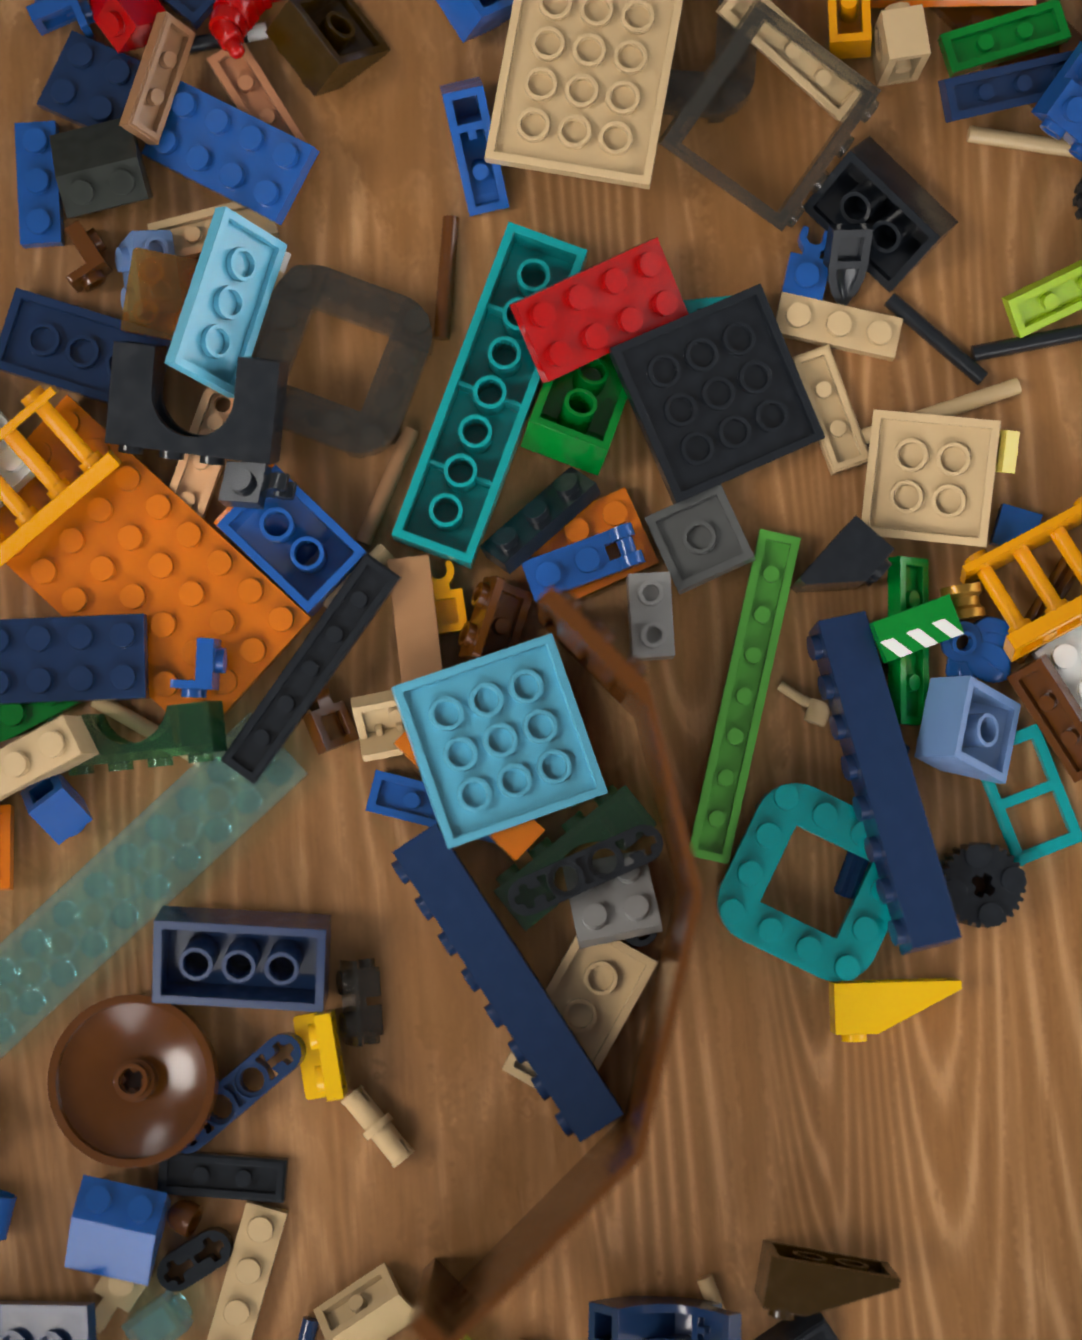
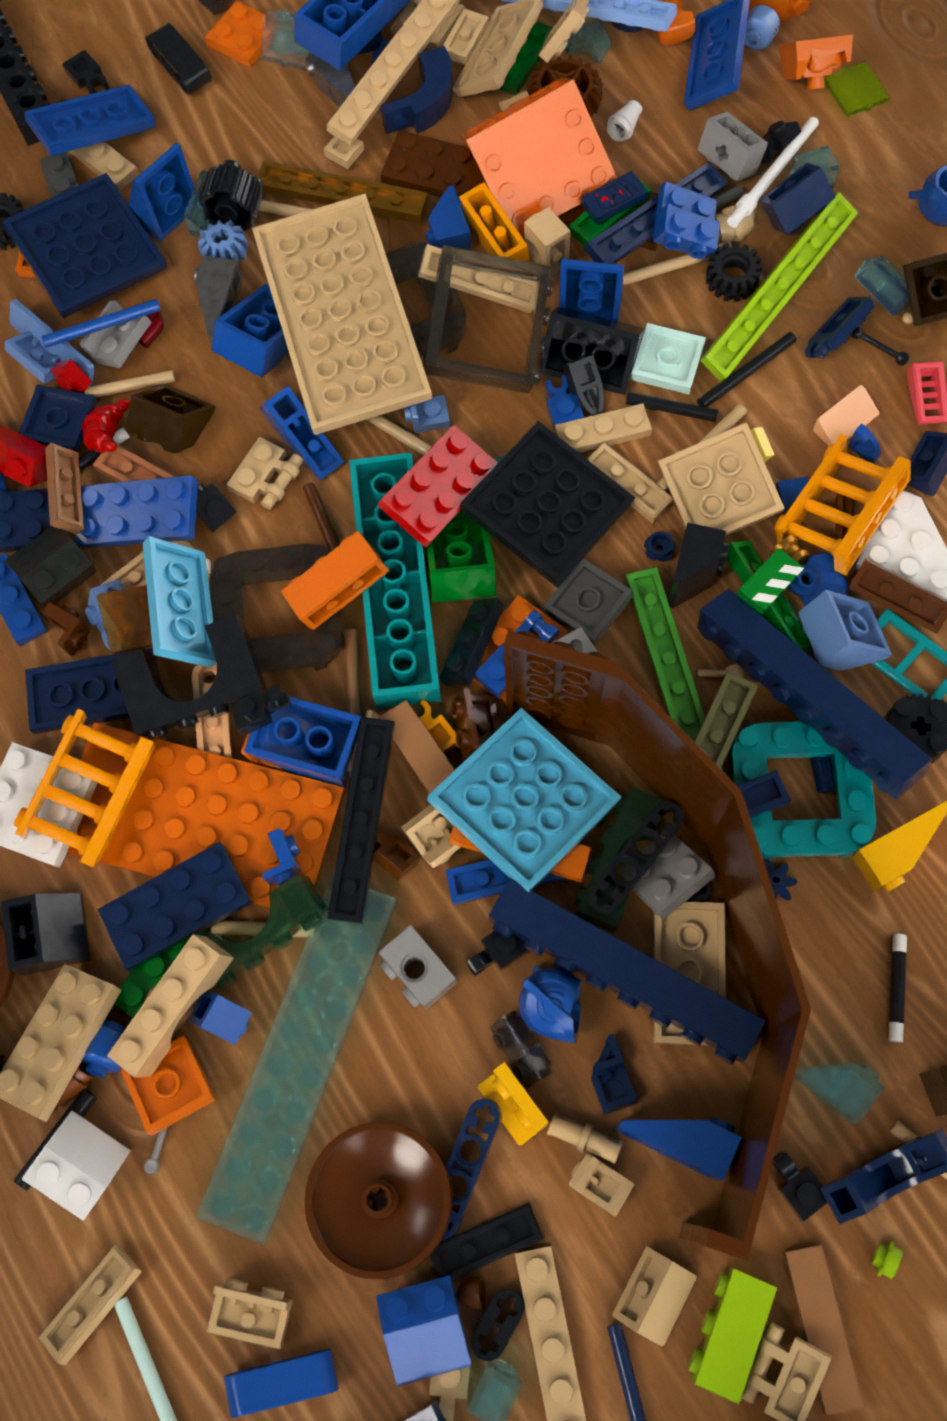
camera: 20 degrees left, 15 degrees down
dark blue brick [152,906,332,1012] -> none
none -> black bracket [196,483,237,532]
none -> tan plate [226,437,304,510]
none -> orange brick [280,531,390,631]
none -> tan bar [366,415,432,456]
none -> light grey brick [378,925,457,1010]
none -> medium blue bracket [404,395,450,433]
none -> black plate [467,931,529,976]
none -> blue helmet [519,965,581,1043]
none -> blue slope [559,259,624,321]
none -> tan bracket [569,1153,635,1217]
none -> dark blue tile [581,171,648,225]
none -> dark blue slope [591,1034,637,1115]
none -> blue slope [615,1117,742,1181]
none -> light aqua plate [630,323,706,395]
none -> dark blue plate [644,531,676,562]
none -> olive plate [695,671,758,769]
none -> dark blue tile [737,770,791,819]
none -> dark blue plant [765,860,798,900]
none -> black plate [772,1151,828,1221]
none -> clear light blue slope [794,1063,885,1124]
none -> black bar [888,934,907,1042]

